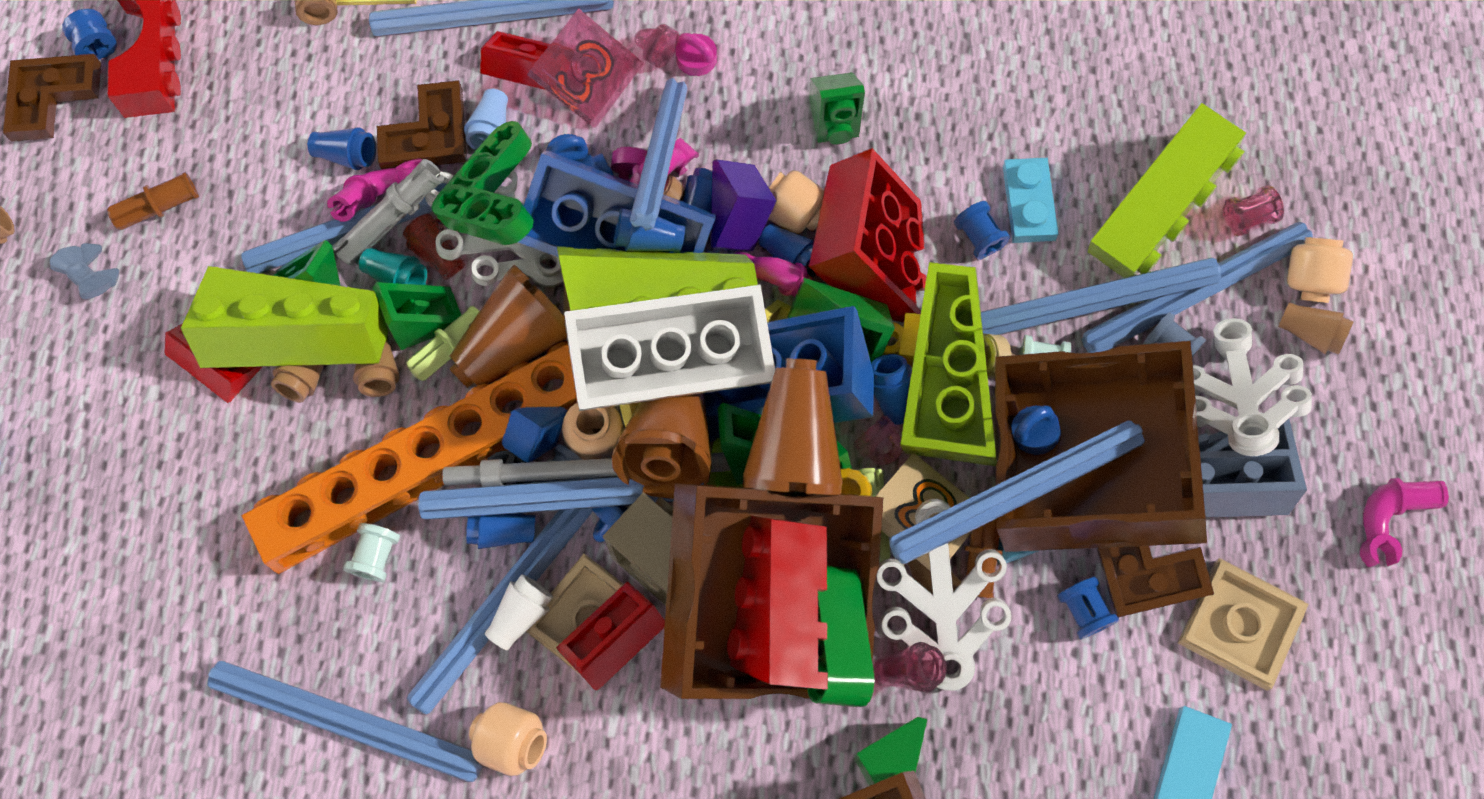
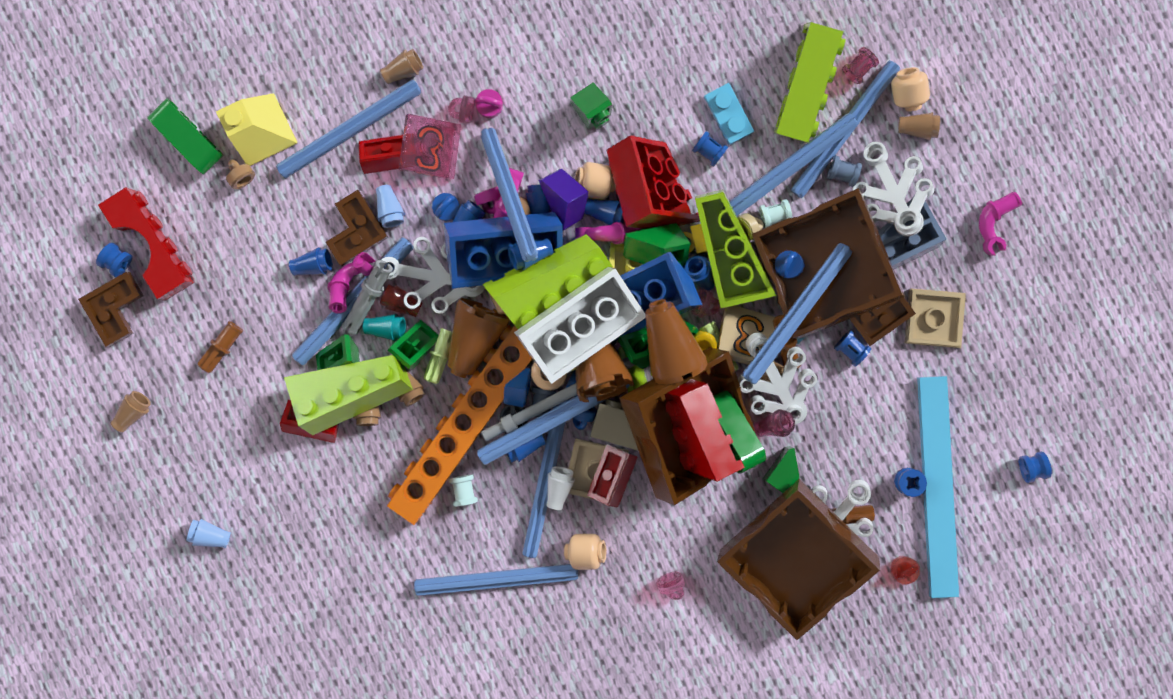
camera: 25 degrees left, 20 degrees up
sand blue piece [50,243,119,299] -> none
green beam [431,121,534,245] -> none

